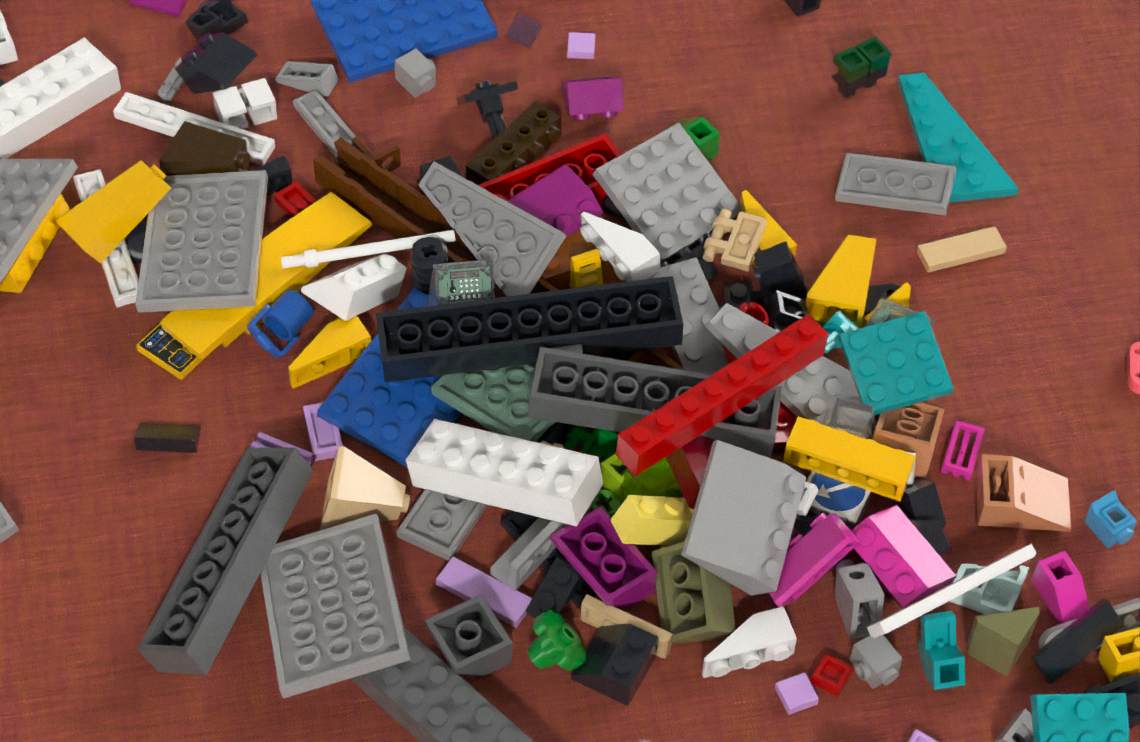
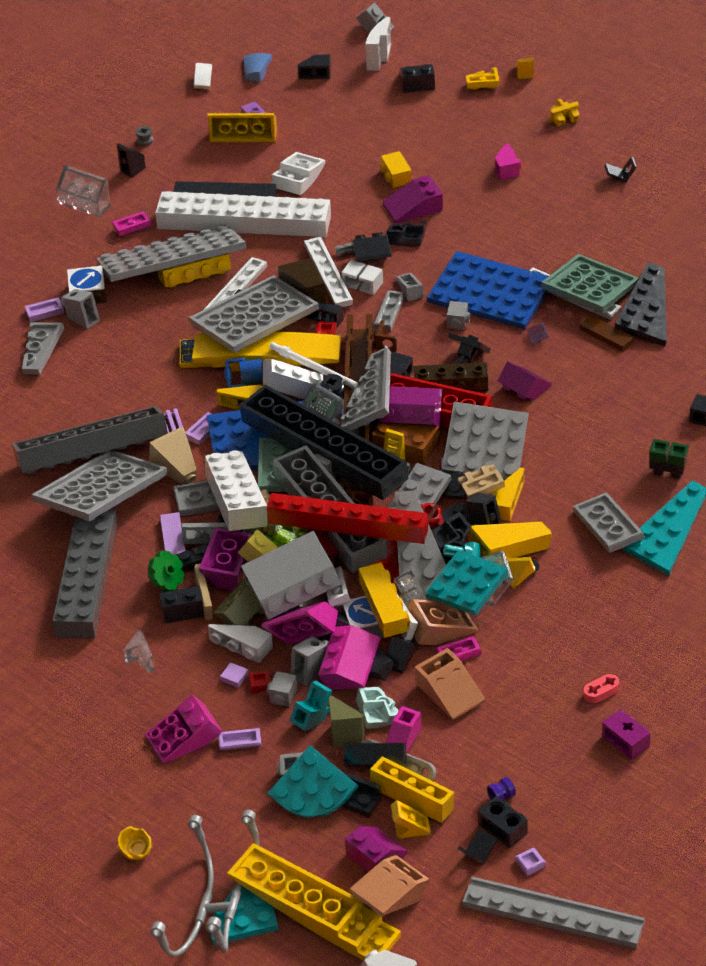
camera: 55 degrees right, 10 degrees down
yellow slope [56,160,171,264] -> none
black slope [134,423,201,453] -> none
dark grey slope [424,595,513,676] -> none
lavender tile [567,32,595,59] -> none
white slope [580,212,661,282] -> none
green slope [662,117,720,161] -> none
white tile [866,544,1037,638] -> none
tan tile [916,226,1007,273] -> none
dark azure window [1084,490,1137,548] -> none

